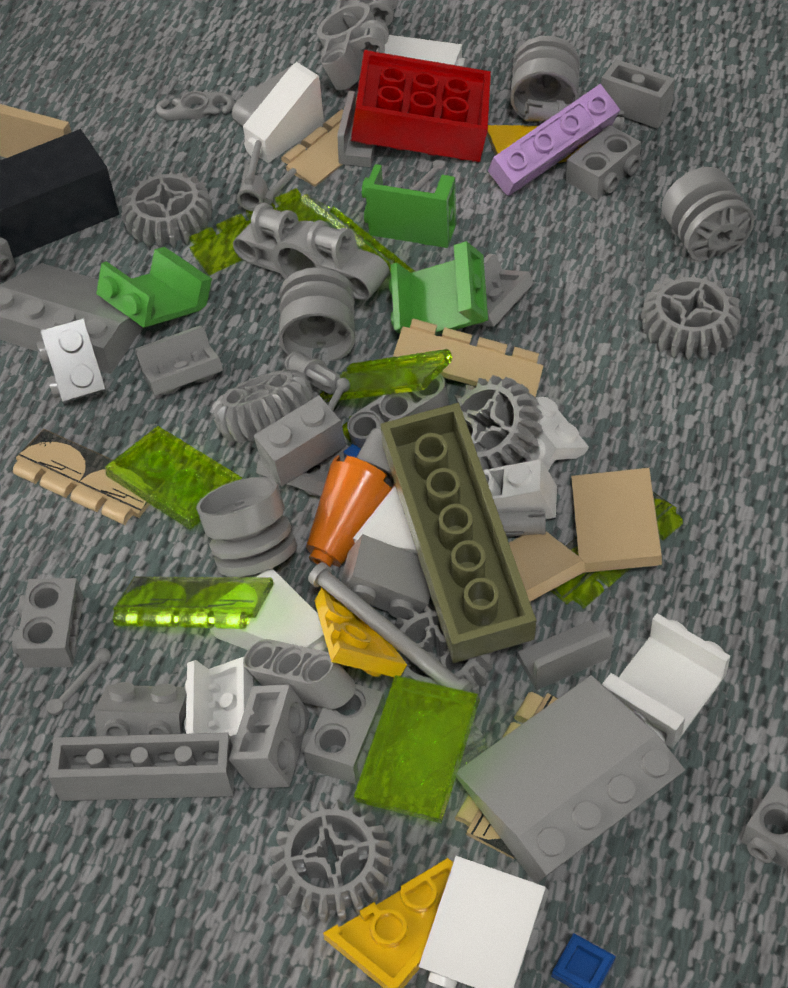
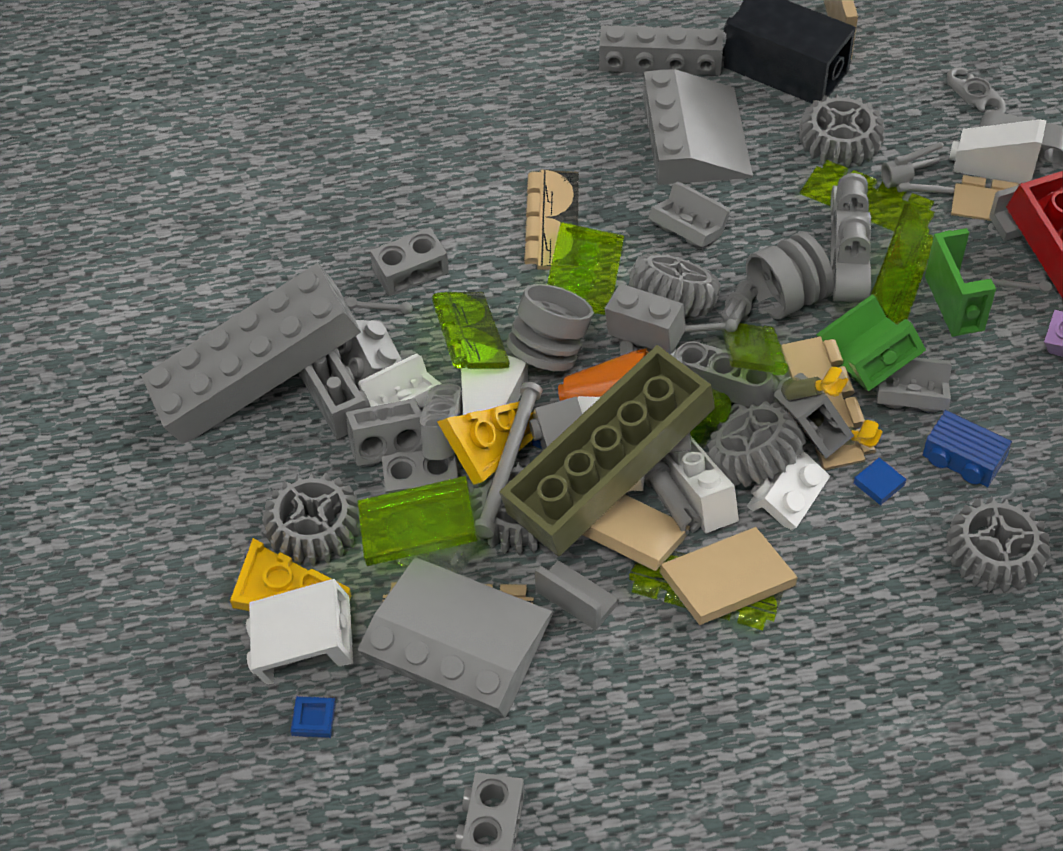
camera: 60 degrees right, 0 degrees up
bracket [36,319,106,404] -> none
bright green panel [96,247,212,328] -> none
white panel [602,613,731,749] -> none
none -> light grey brick [141,262,361,444]
none -> torso [774,367,883,458]
none -> blue tile [854,457,906,505]
none -> blue brick [922,410,1012,487]

